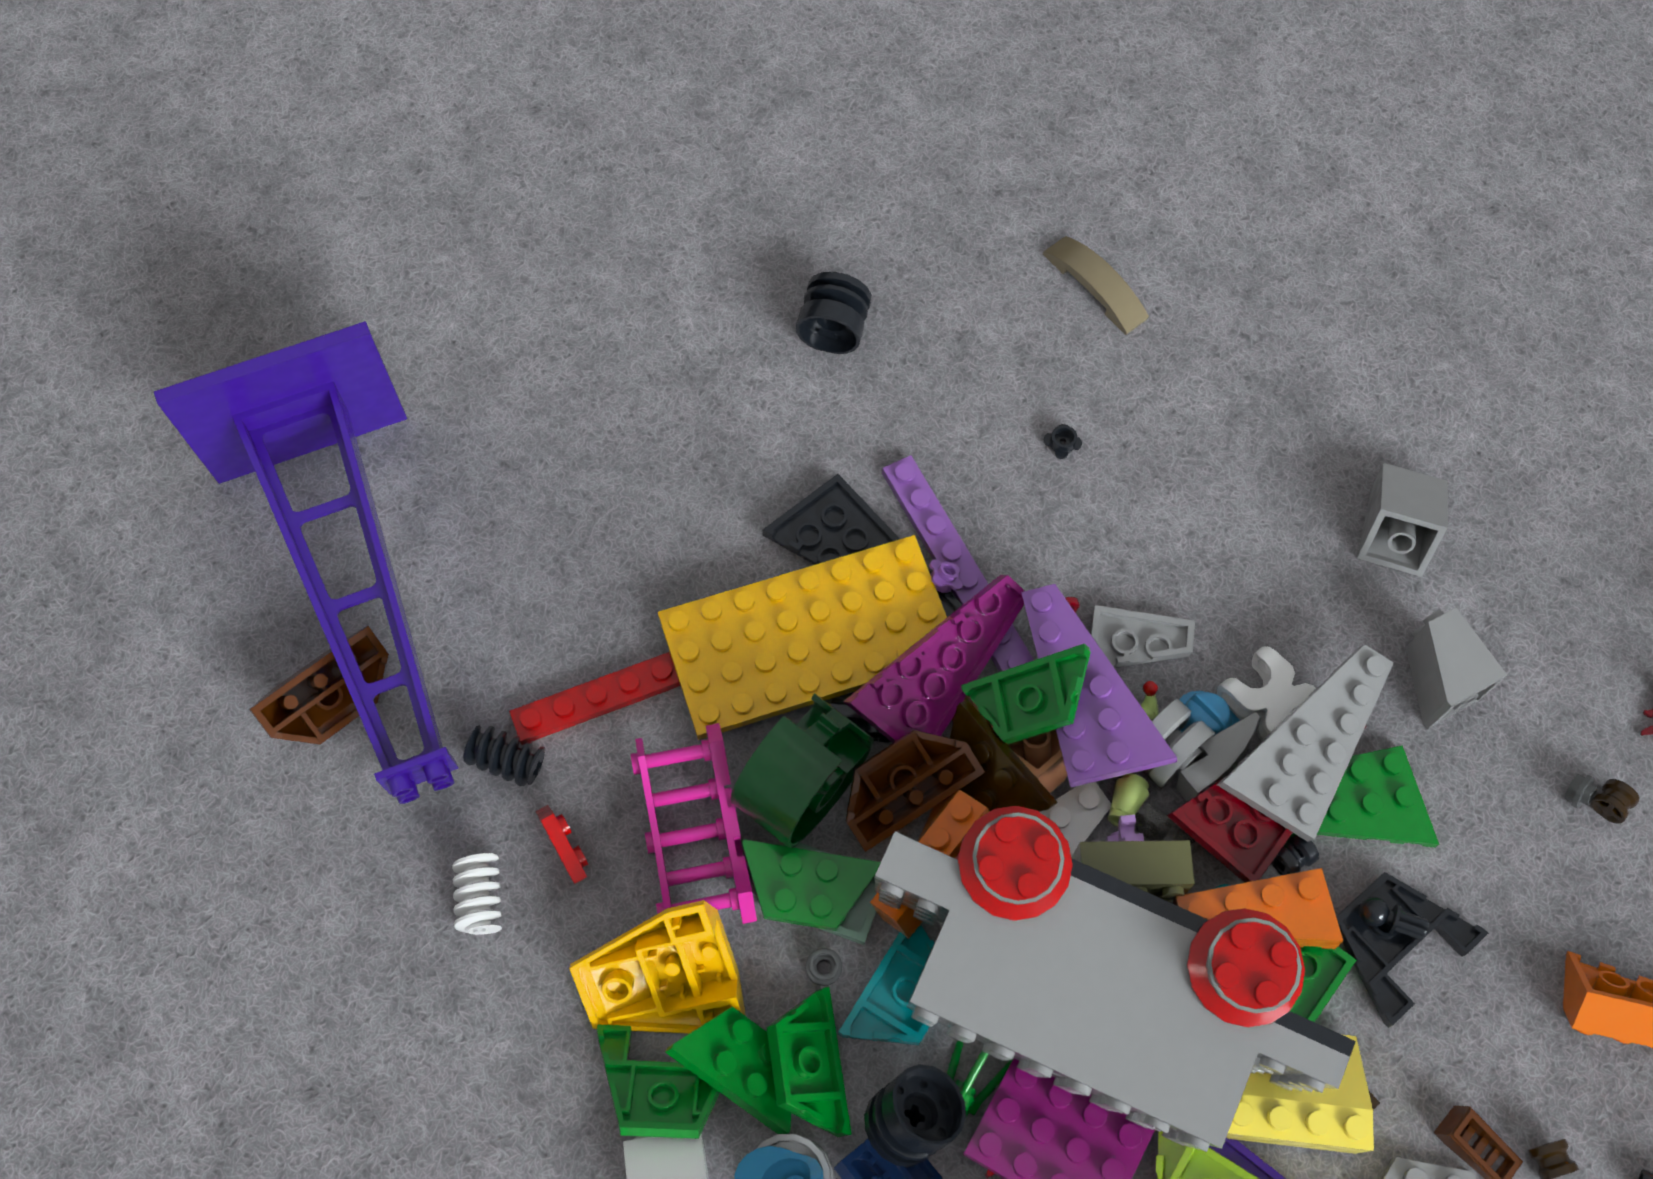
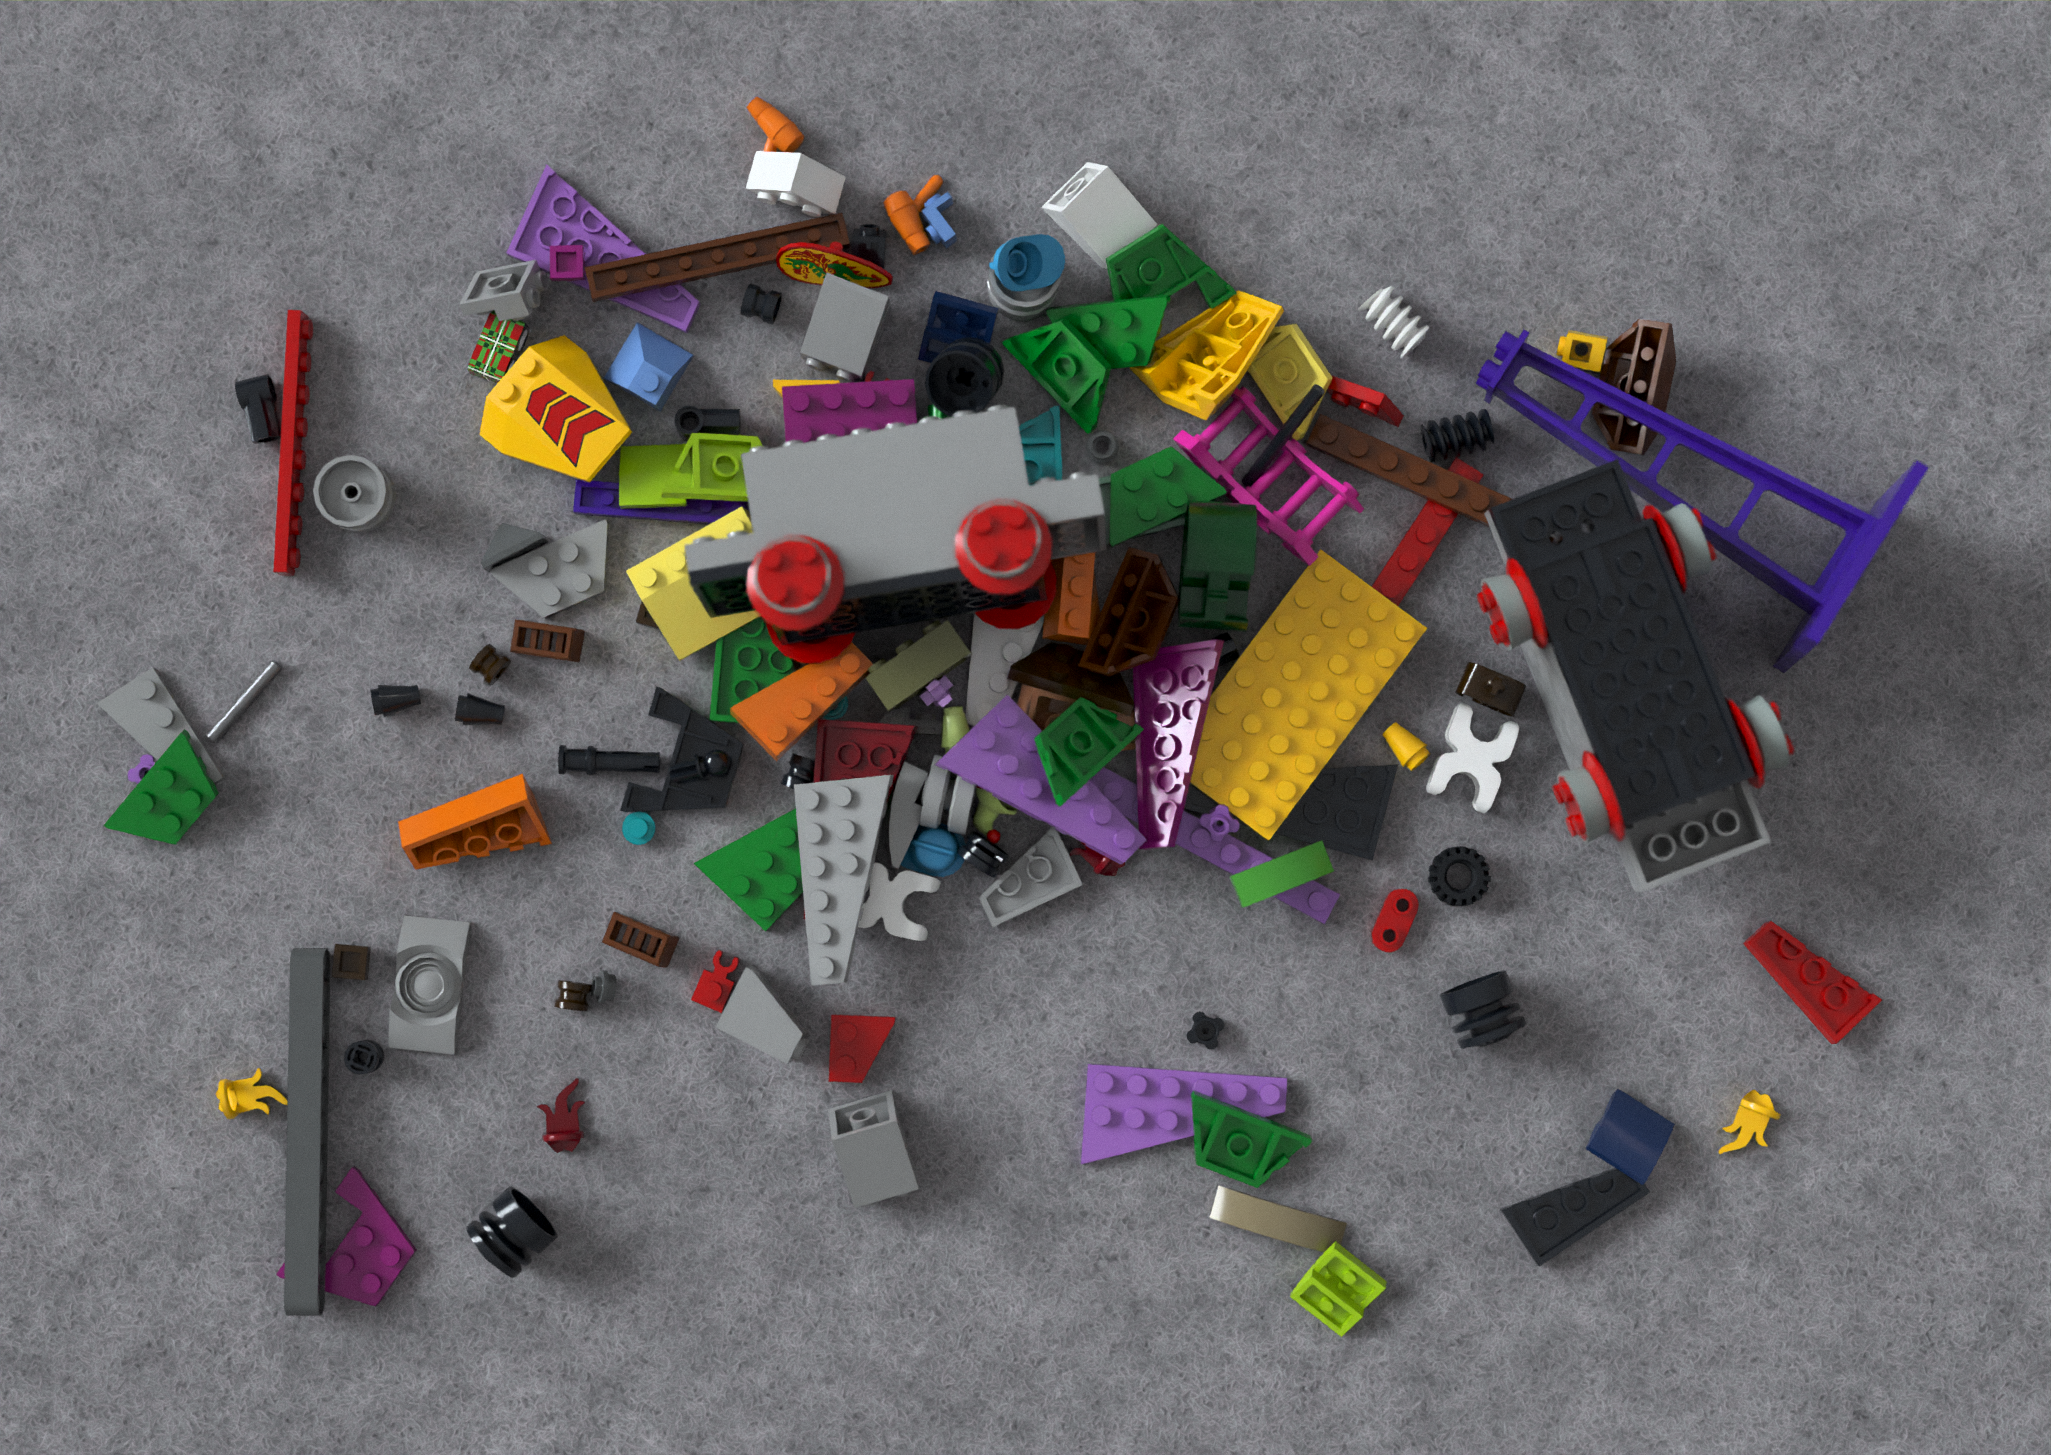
camera: 150 degrees right, 20 degrees up
none -> black cone [455,693,505,725]
none -> black pin [558,745,660,775]
none -> reddish brown slope [602,912,679,968]
none -> teal plate [622,812,656,845]
none -> red plate [691,950,739,1013]
none -> red wing [829,1014,896,1083]
none -> black wheel [957,830,1010,878]
none -> medium lavender wing [1081,1064,1287,1164]
none -> green wing [1191,1090,1312,1188]
none -> bright green slope [1230,840,1334,907]
none -> black bar [1242,384,1325,487]
none -> light yellow wing [1248,324,1332,441]
none -> lime slope [1290,1241,1387,1337]
none -> reddish brown plate [1306,414,1555,544]
none -> red plate [1371,889,1419,952]
none -> yellow cone [1382,722,1431,771]
none -> white piece [1426,702,1519,814]
none -> black tyre [1428,846,1491,906]
none -> dark brown beam [1455,662,1526,717]
none -> black piece [1477,459,1794,892]
none -> black wing [1500,1168,1650,1267]
none -> yellow brick [1556,330,1608,372]
none -> dark blue slope [1585,1089,1675,1185]
none -> yellow piece [1718,1090,1781,1154]
none -> red wing [1743,921,1882,1044]

